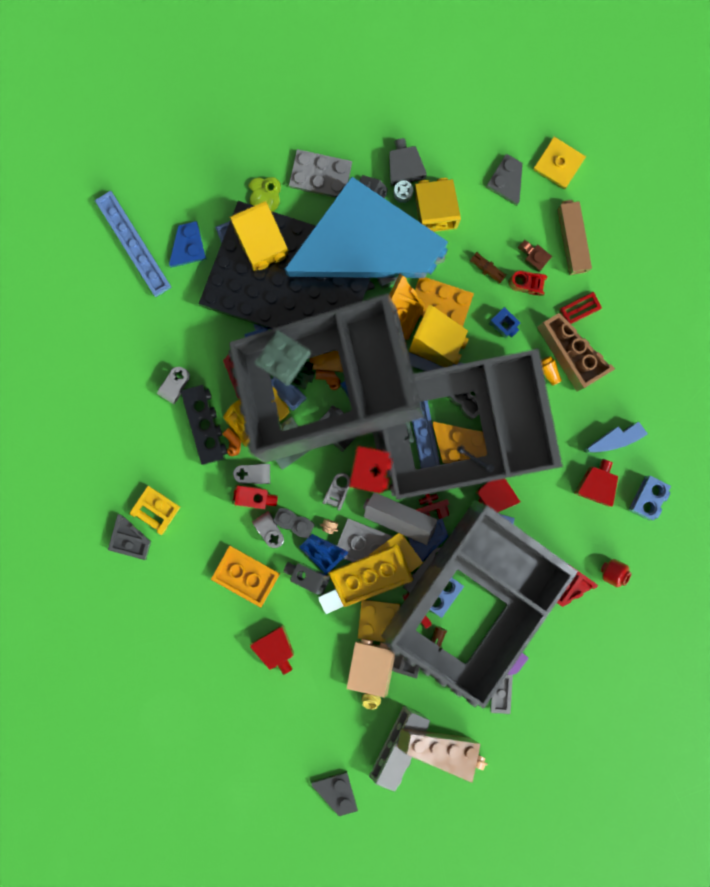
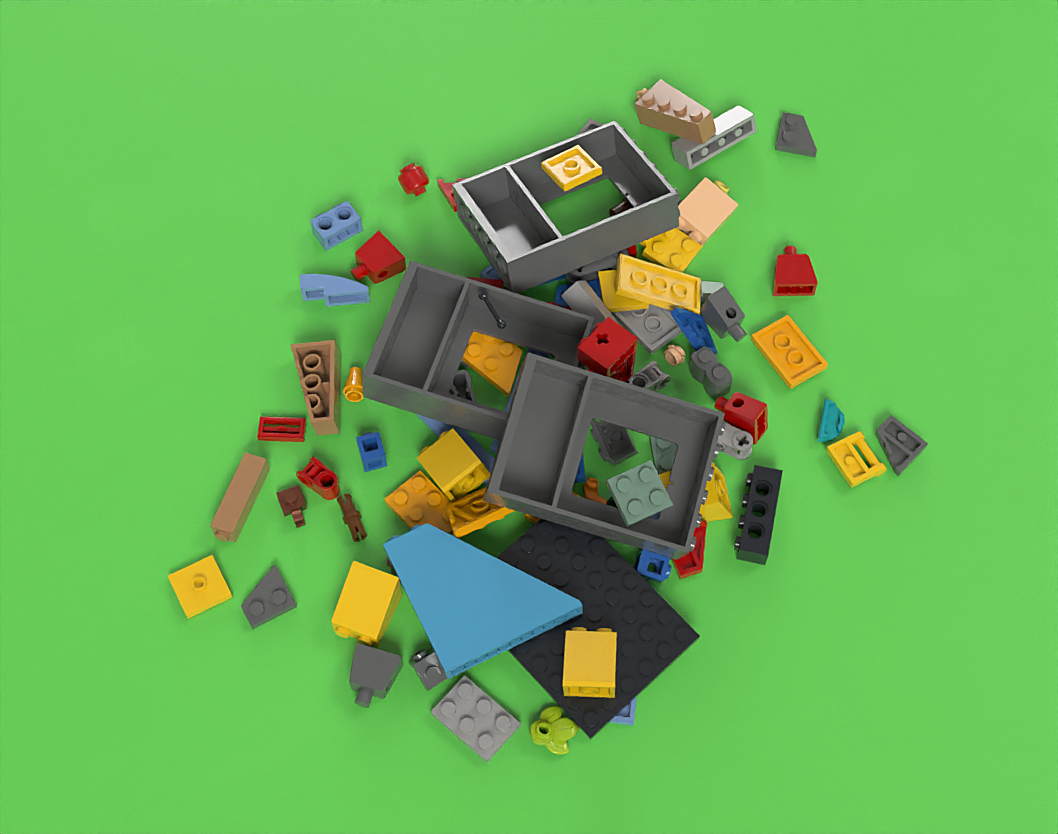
camera: 150 degrees left, 25 degrees down
medium blue plate [95,191,172,297] -> none
light grey piece [157,367,190,404] -> none
blue wing [169,221,206,268] -> none
orange arm [223,428,241,457] -> none
light grey piece [252,511,284,548] -> none
light aqua wheel [394,180,413,203] -> none
none -> yellow plate [541,145,602,192]
none -> teal plate [817,398,845,442]

